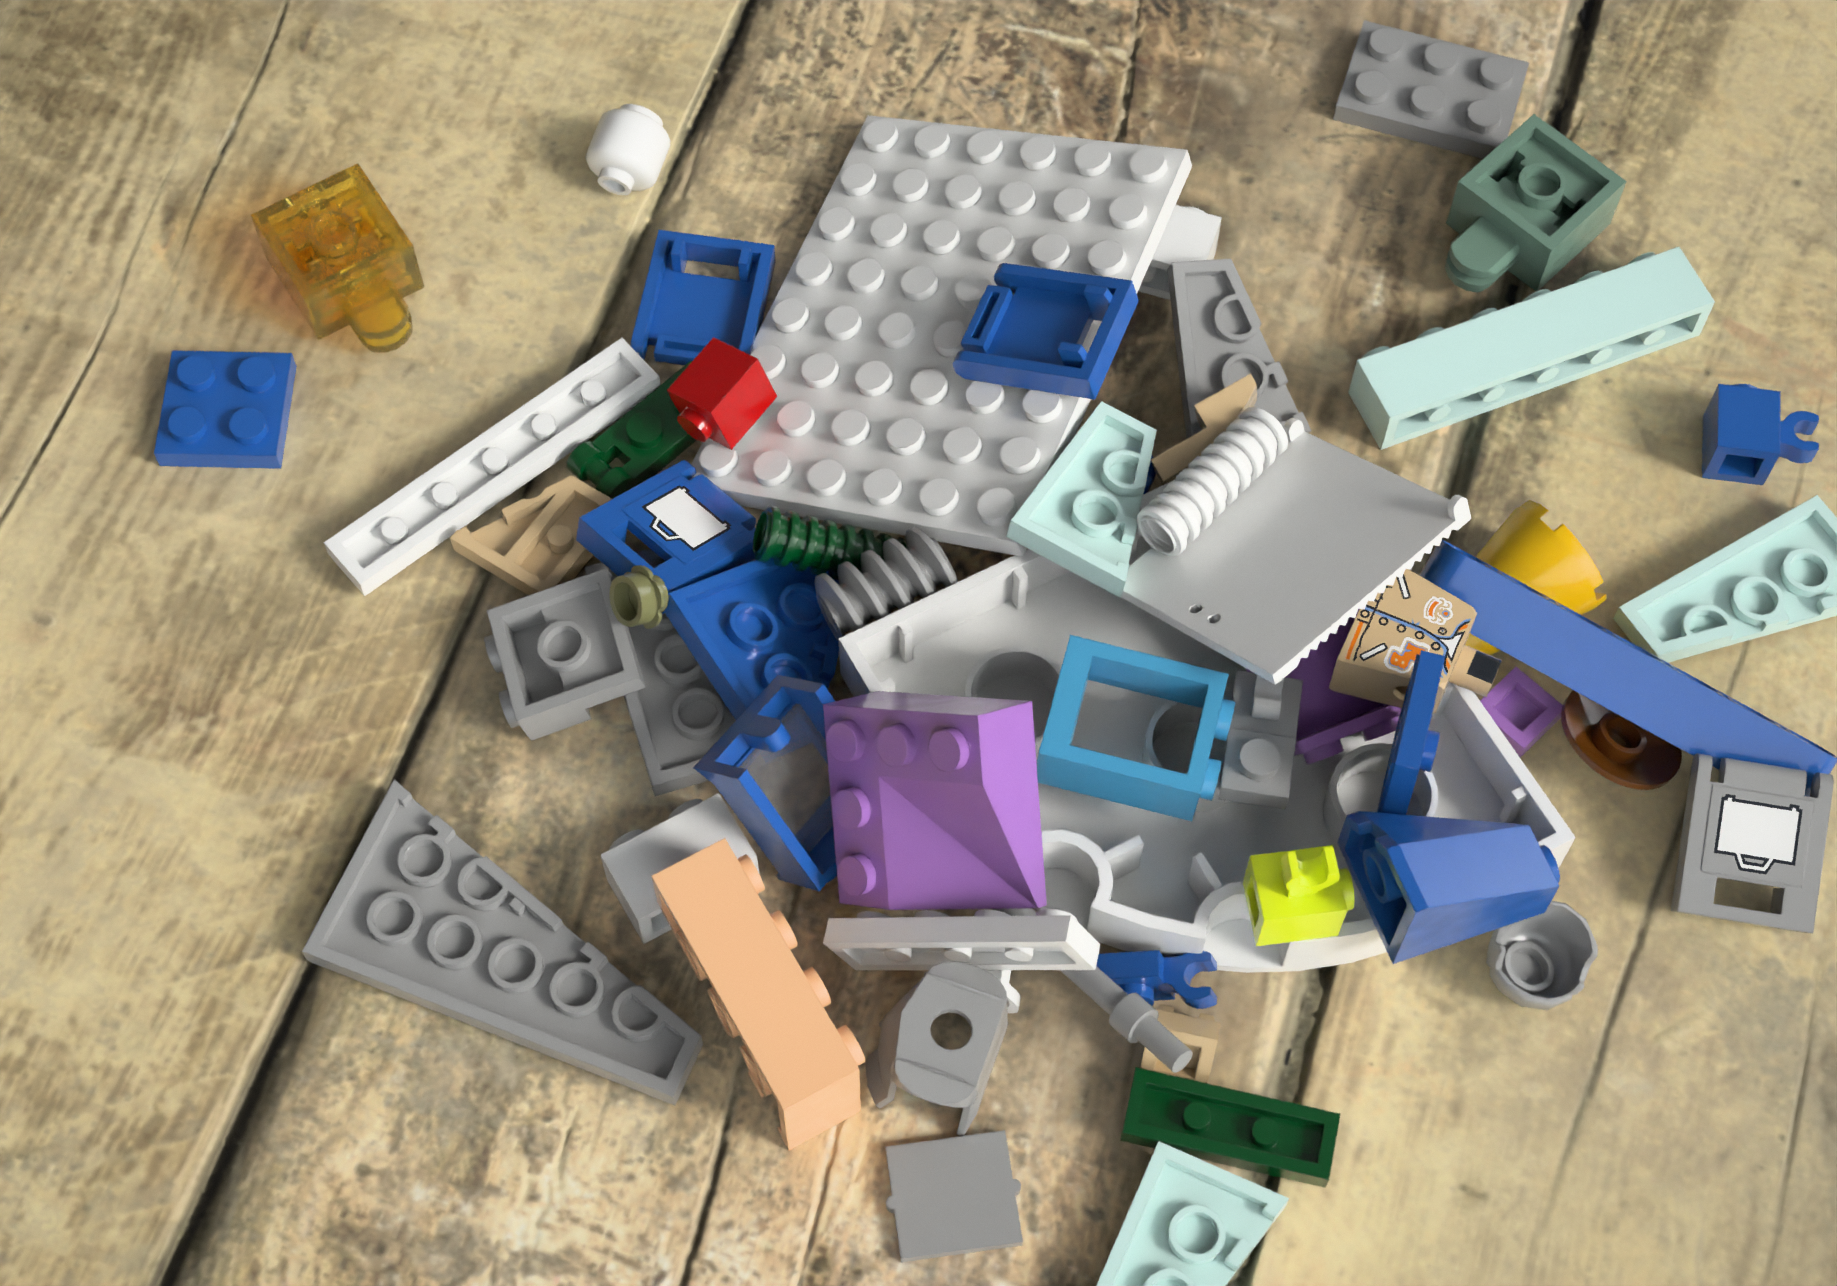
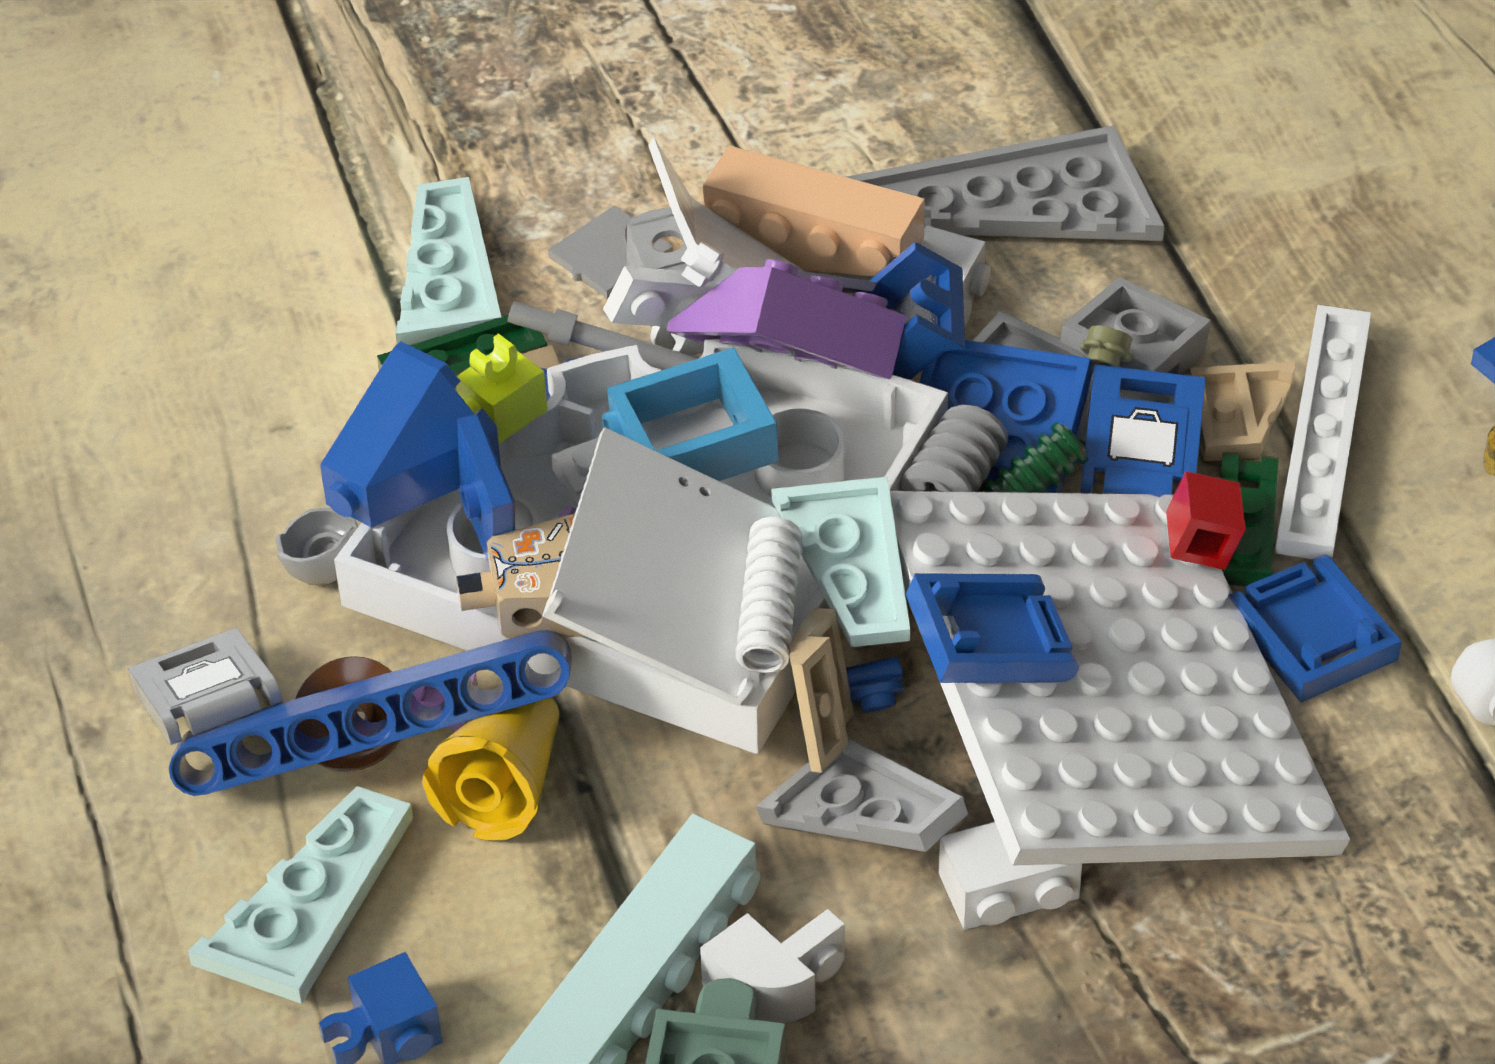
camera: 145 degrees right, 15 degrees down
none -> white panel [649,137,878,293]
none -> white brick [700,909,845,1023]

